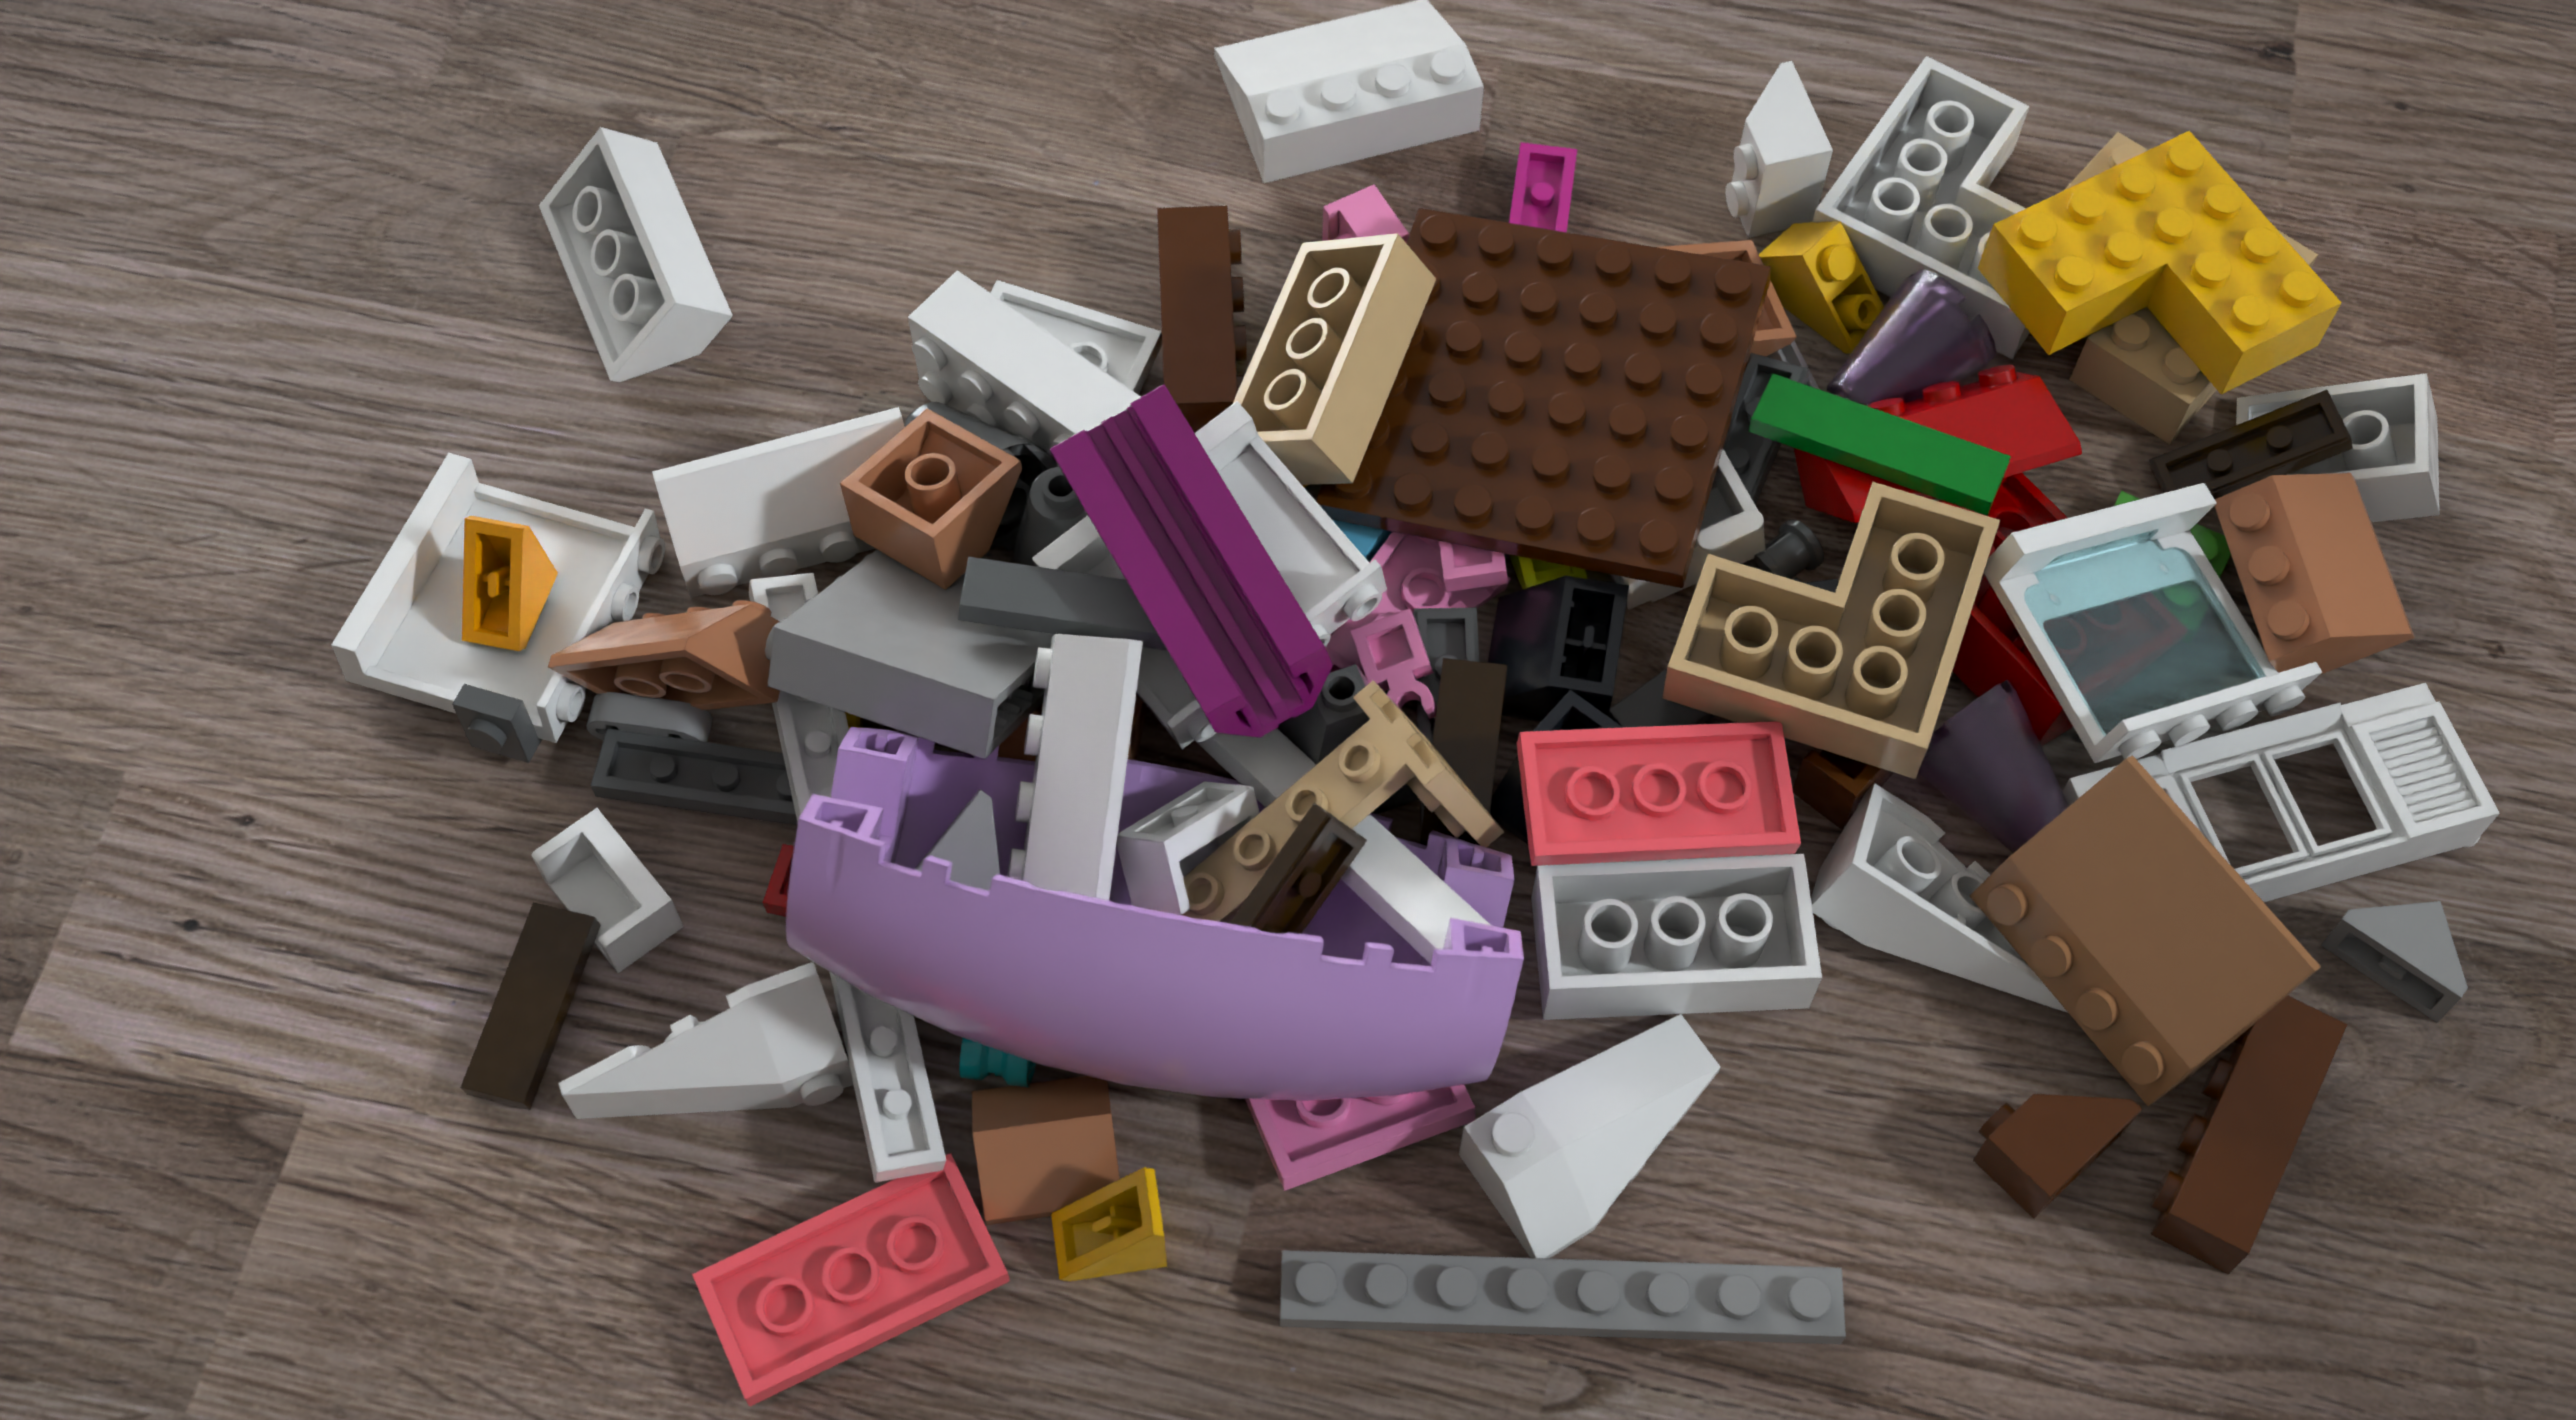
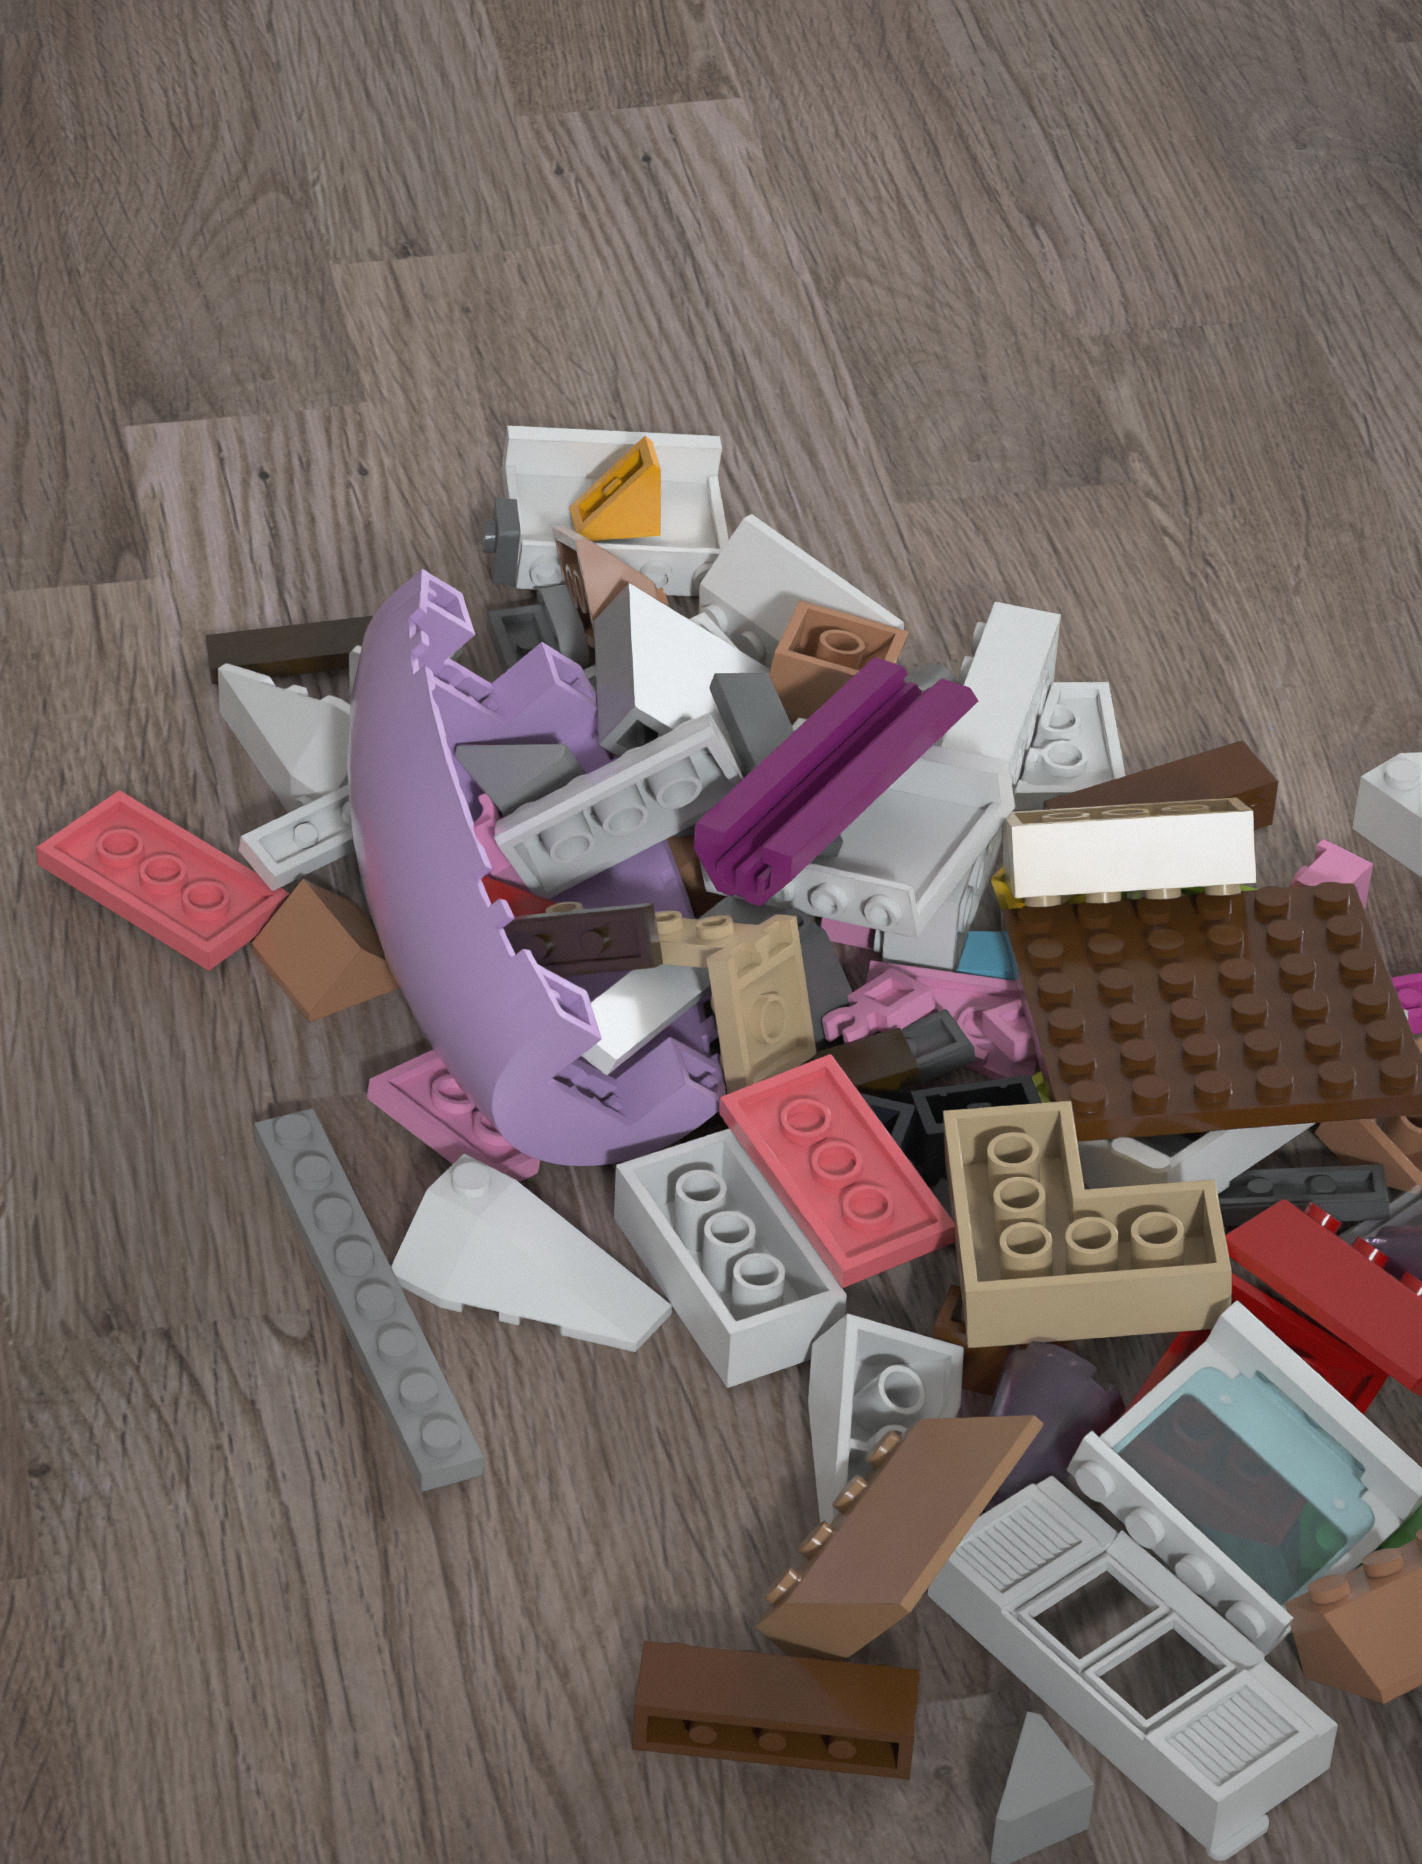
camera: 65 degrees right, 20 degrees down
white slope [539,127,733,382] -> none
yellow slope [1051,1167,1167,1282] -> none
white panel [1117,781,1259,915] -> none
green tile [1748,374,2011,516] -> none
reddish brown slope [1973,1094,2142,1219] -> none

